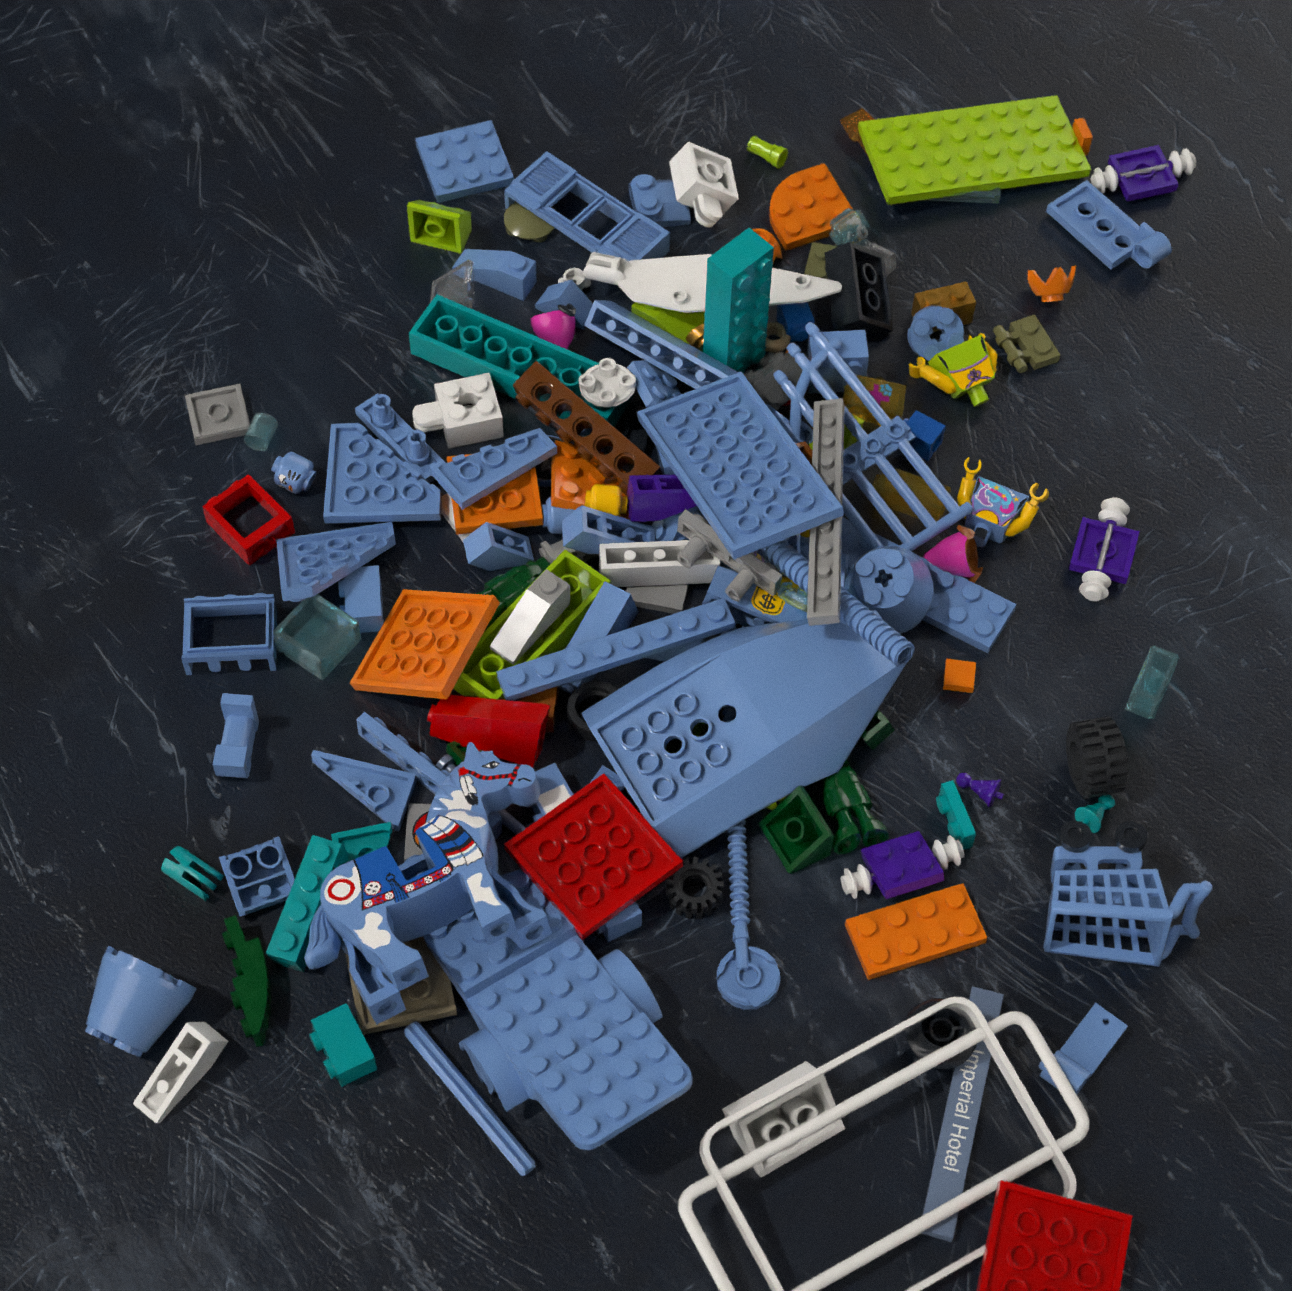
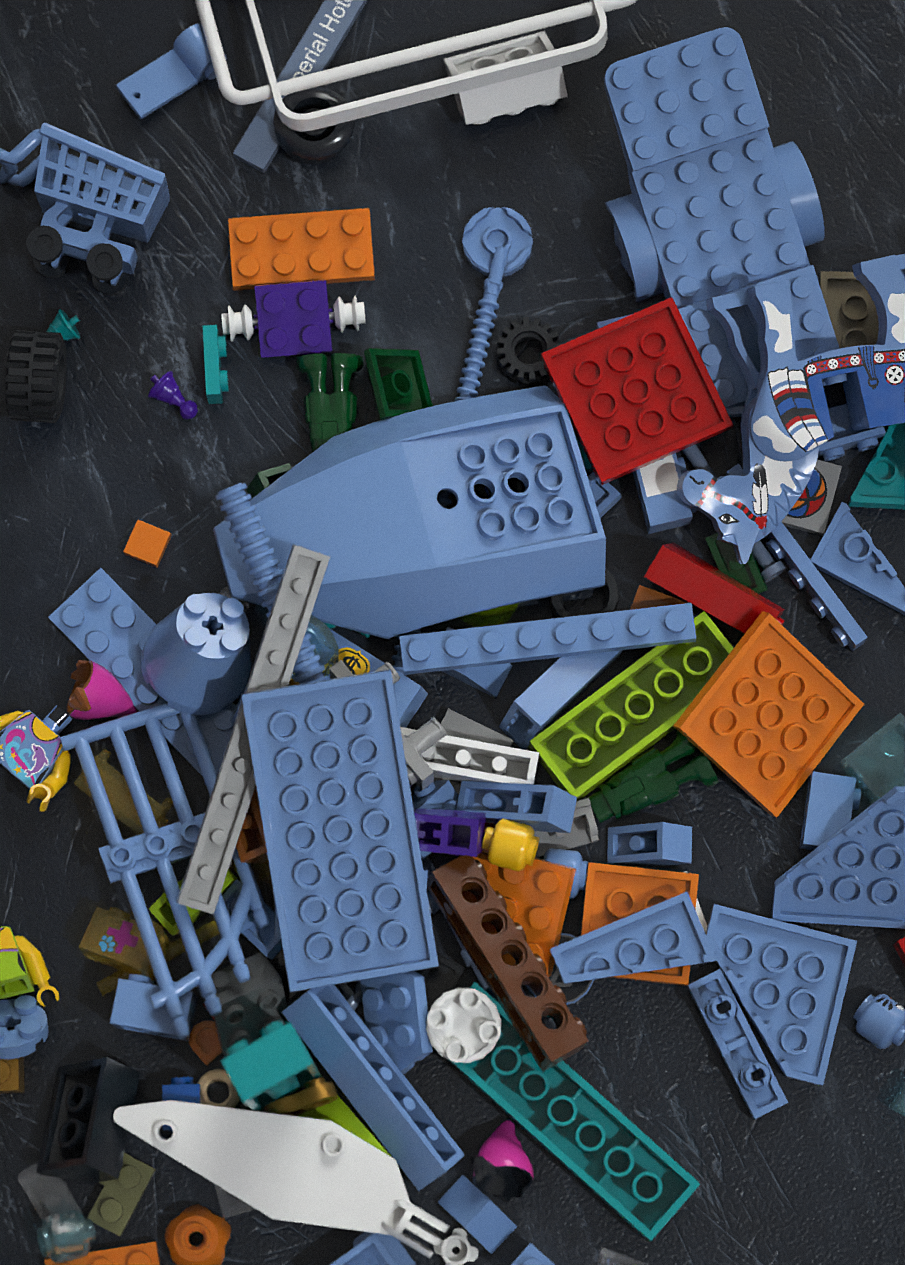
camera: 165 degrees left, 20 degrees up
medium blue axle [404,1021,535,1176] -> none
white brick [413,373,504,449] -> none
slope [490,569,570,665] -> none
blue brick [904,410,945,461] -> none

